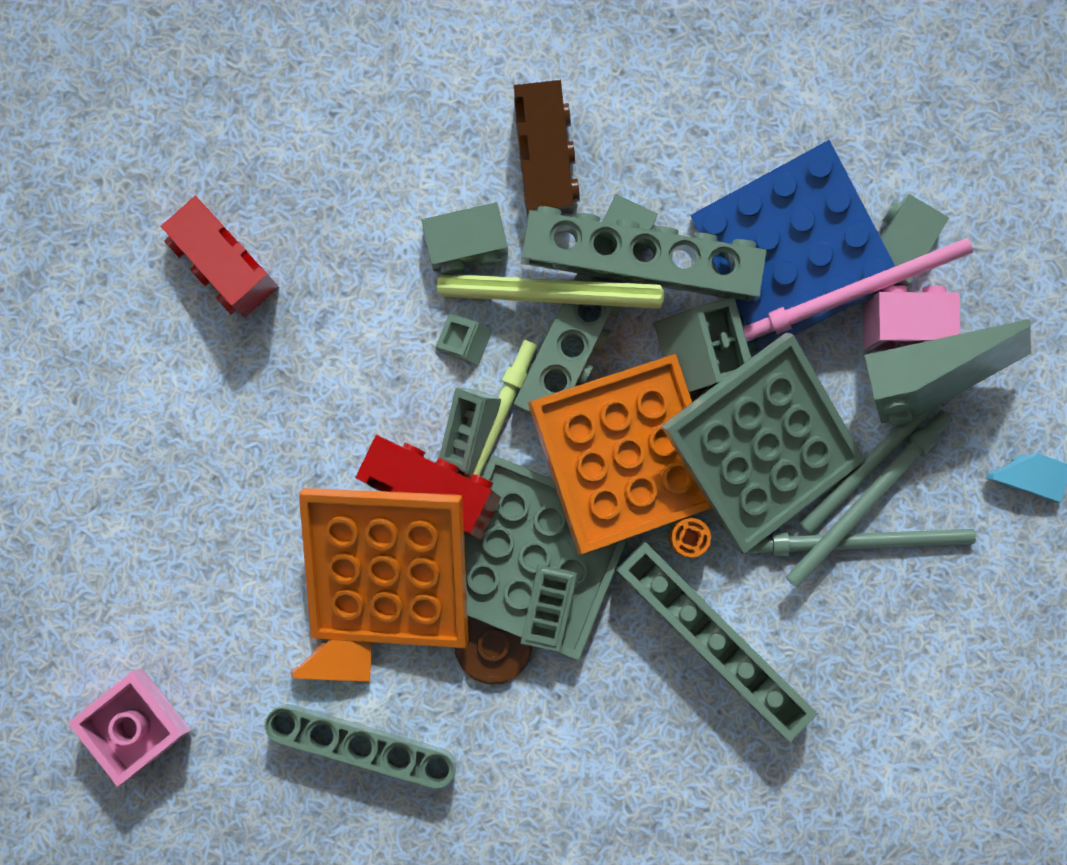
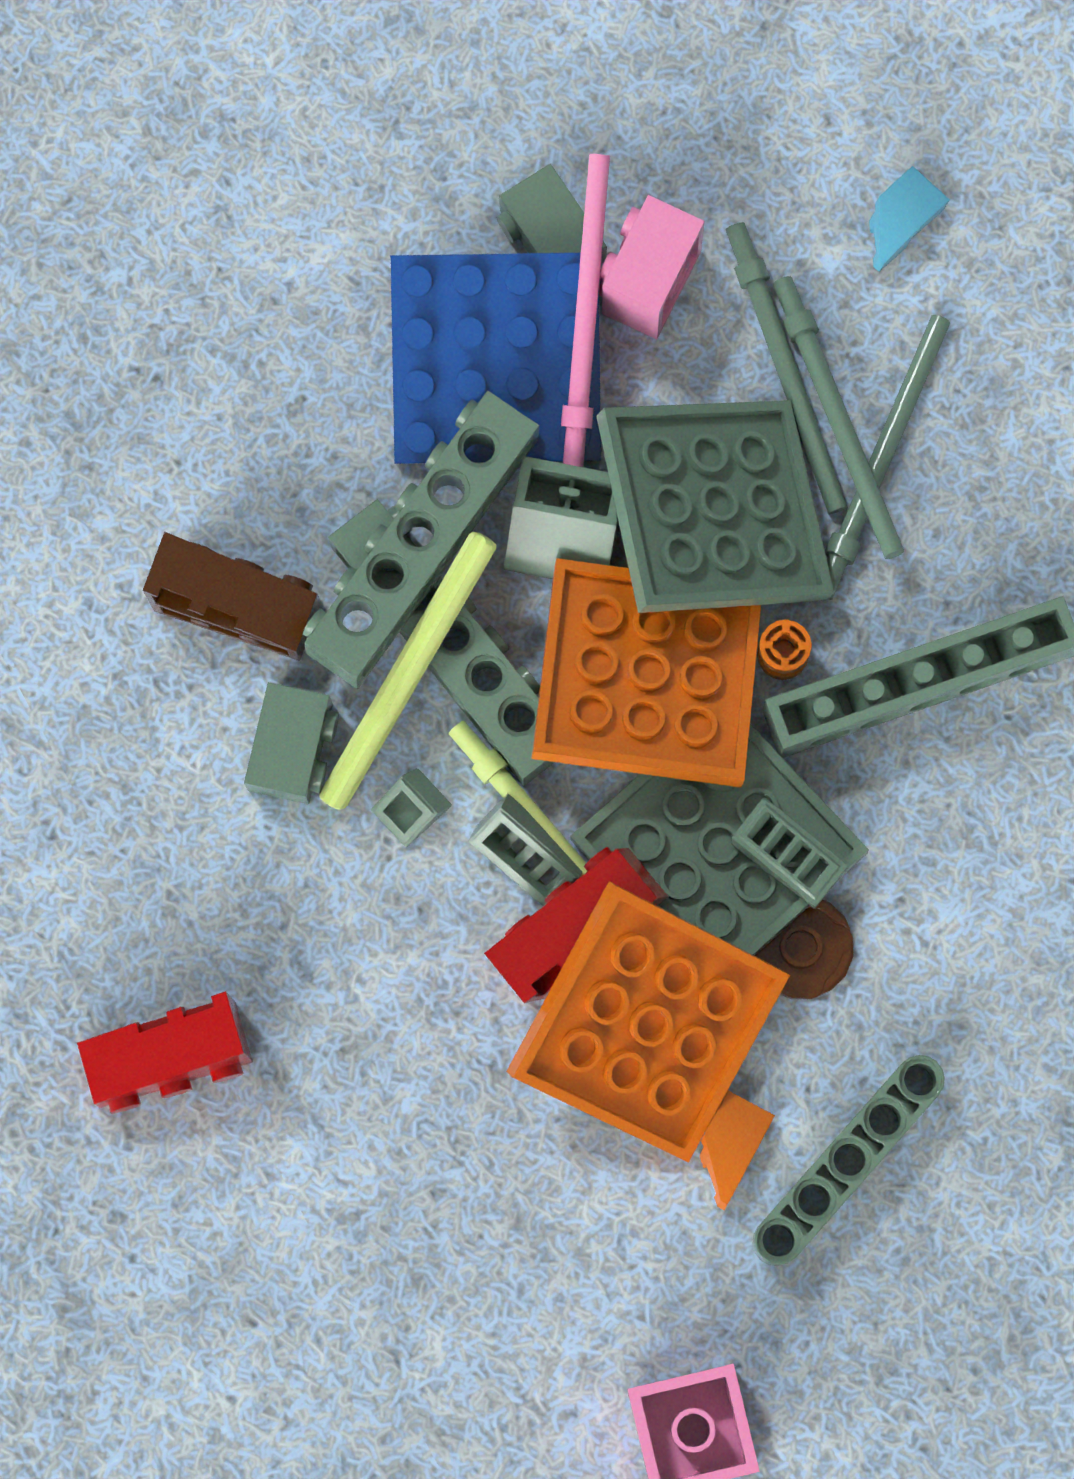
camera: 55 degrees left, 5 degrees down
sand green slope [865,319,1031,425] -> none

